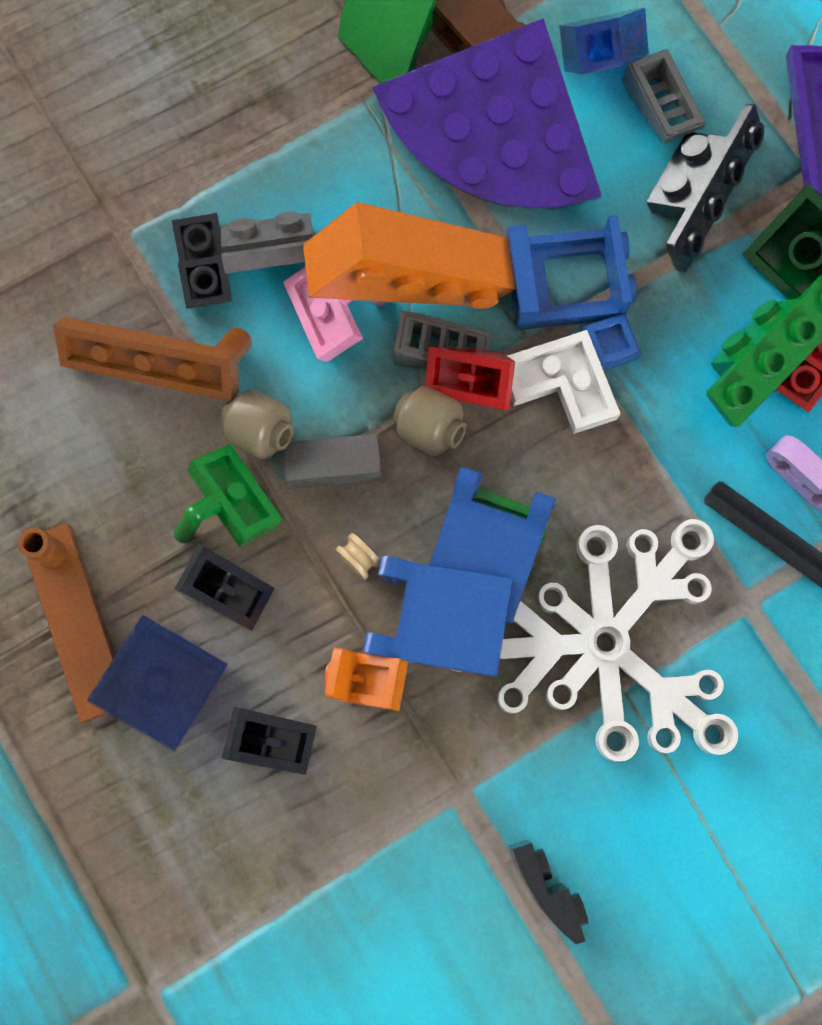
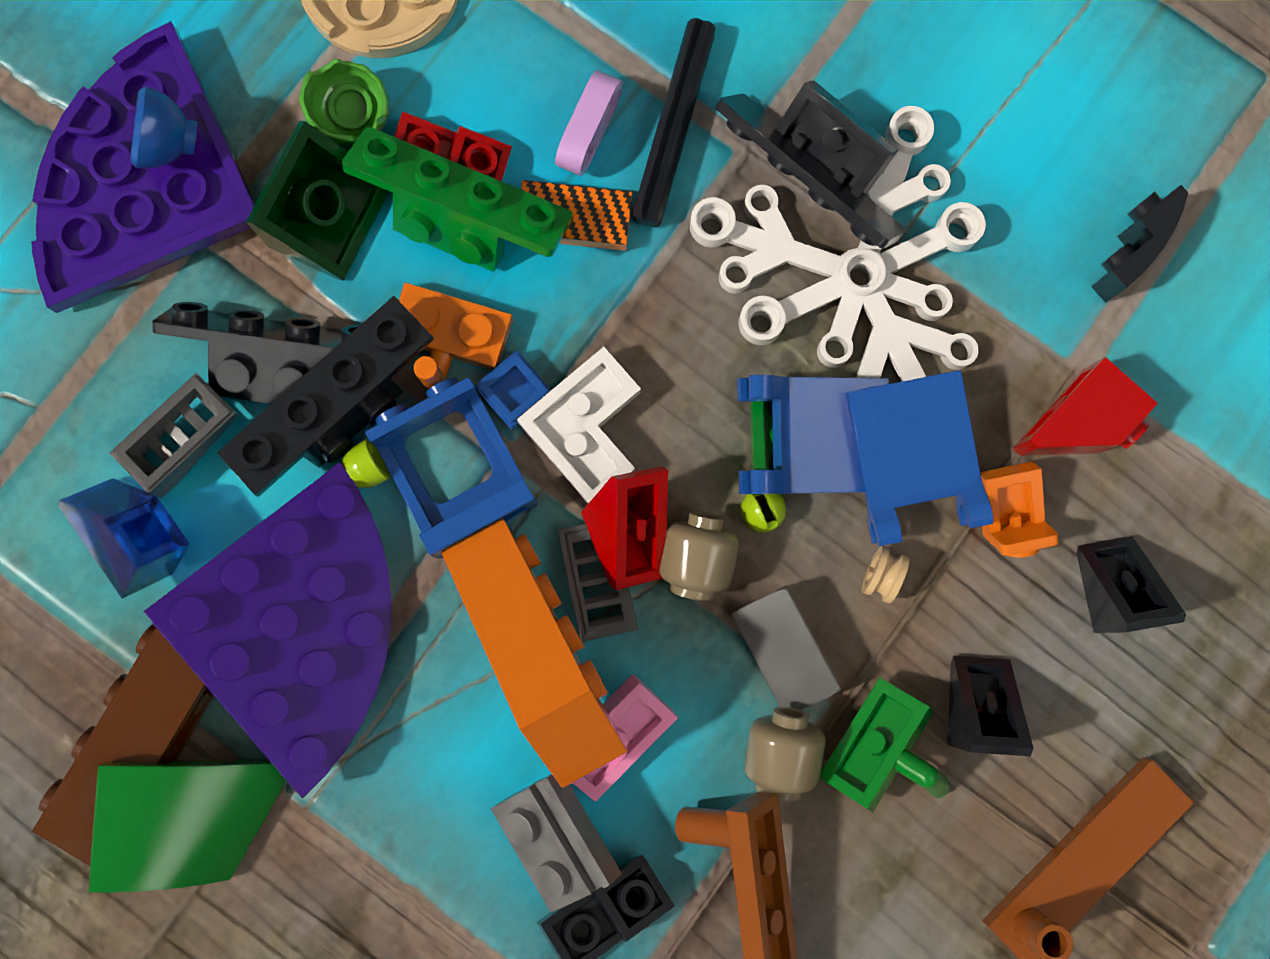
camera: 115 degrees left, 5 degrees up
clear blue plate [87,615,228,753] -> none
none -> black bracket [217,296,434,497]
none -> lime hinge [341,438,391,488]
none -> orange plate [399,282,514,390]
none -> tile [521,180,632,251]
none -> black bracket [715,80,907,249]
none -> lime hinge [739,494,787,533]
none -> red slope [1012,357,1158,456]

